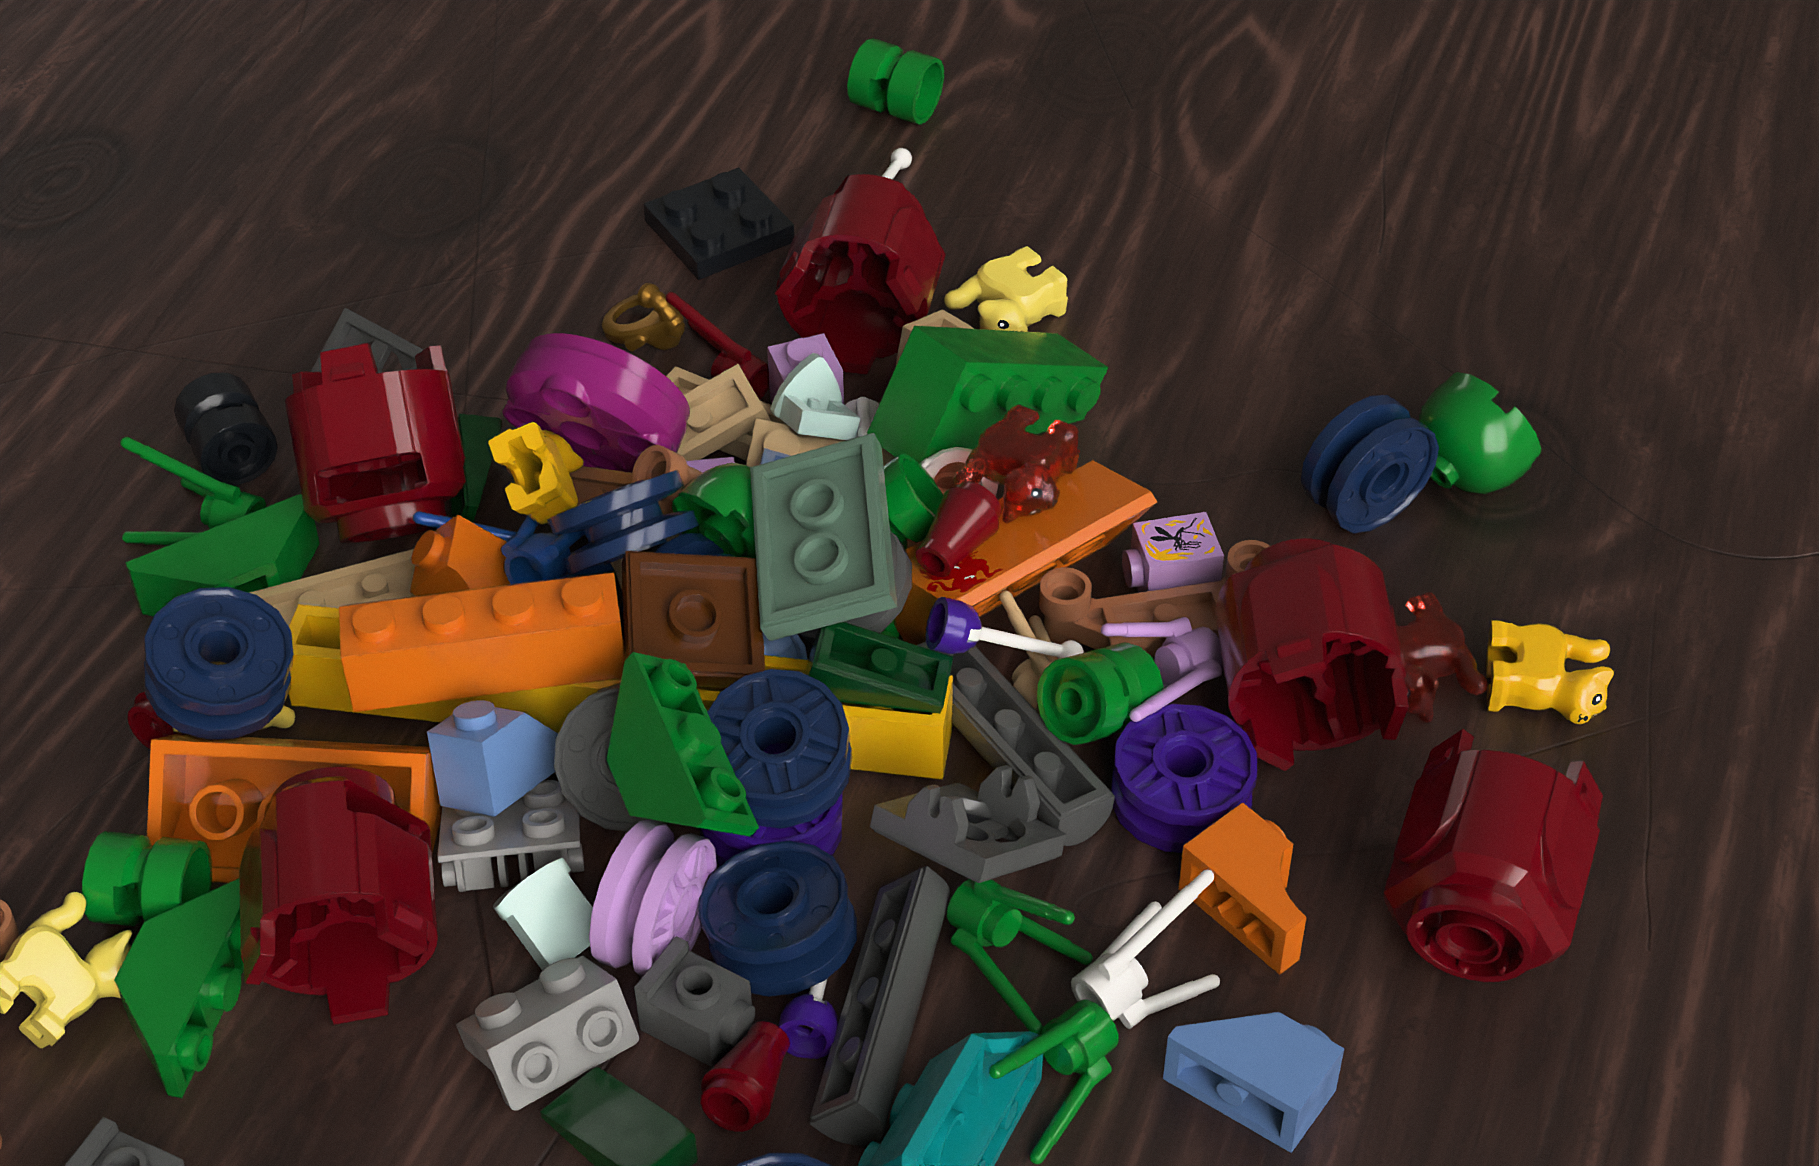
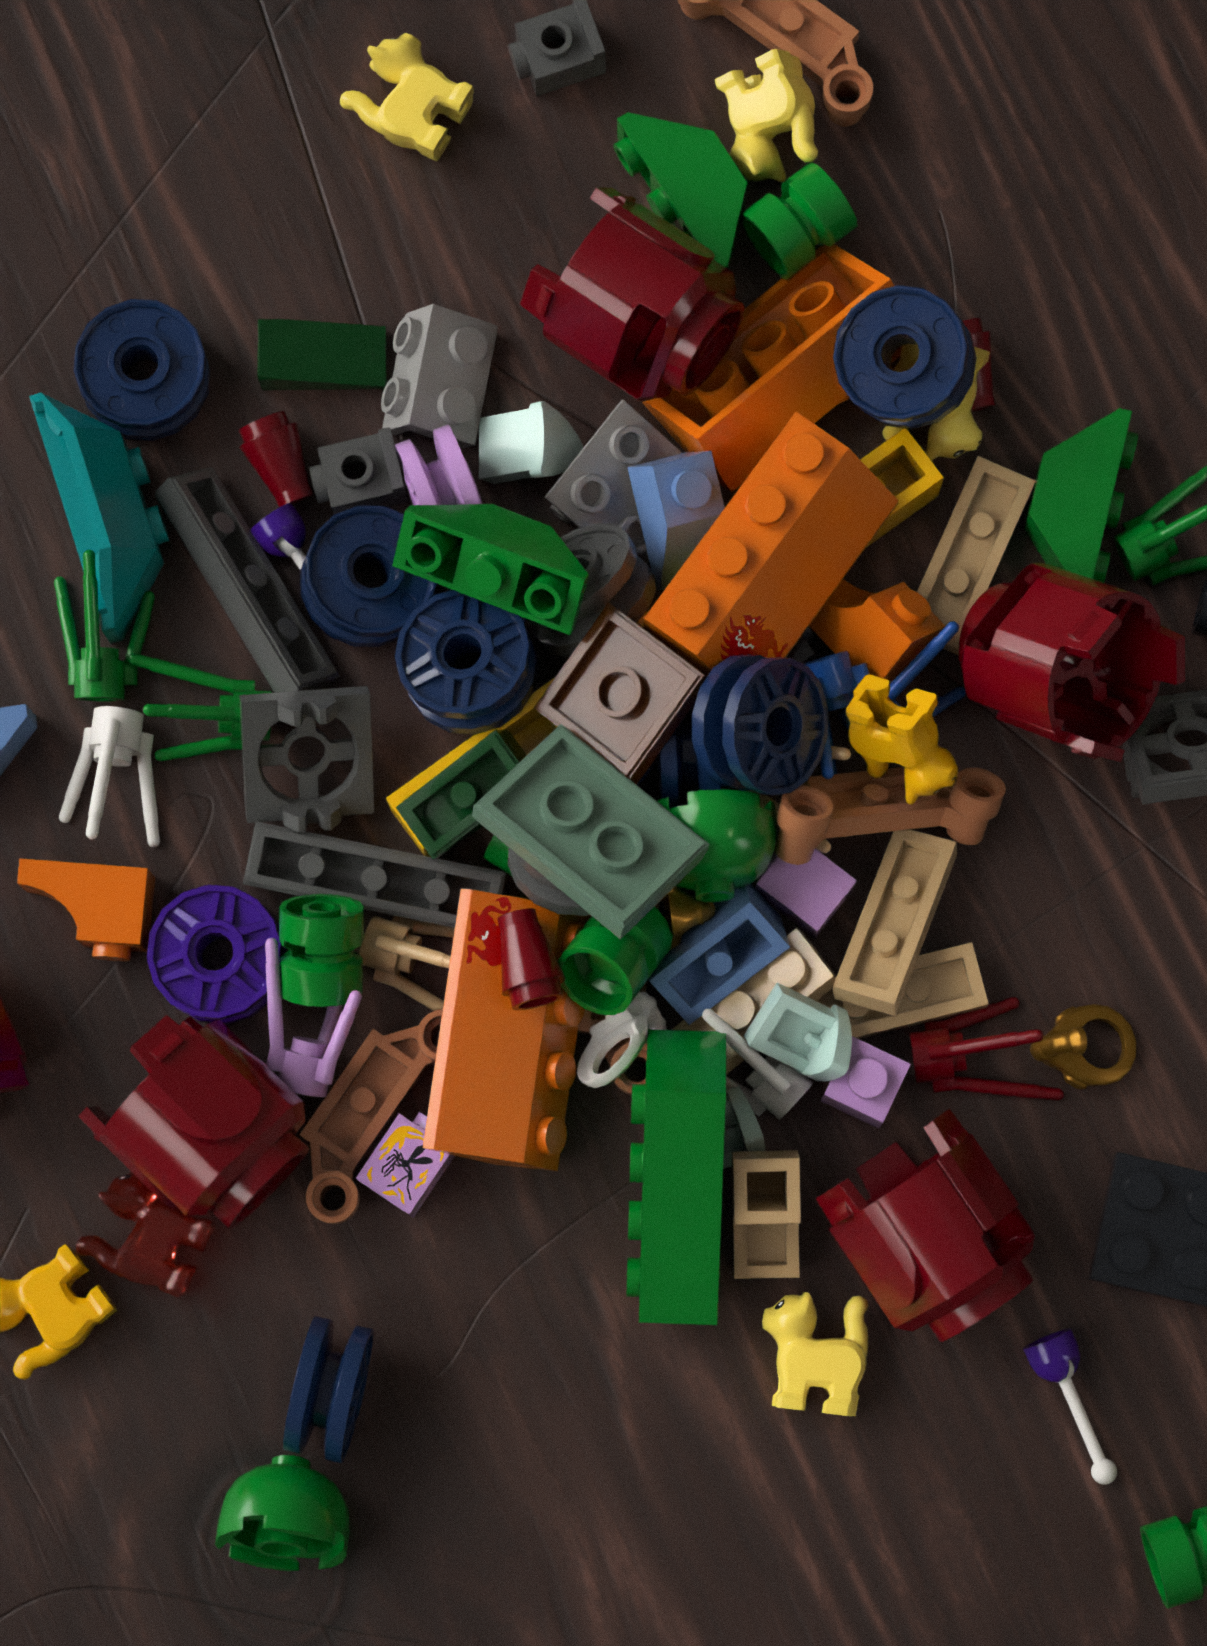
camera: 140 degrees right, 35 degrees up
dark green slope [449,414,502,522] -> none
magenta piece [502,333,690,473] -> none
dark purple hinge [926,597,1084,659] -> none
clear red animal [954,404,1080,523] -> none

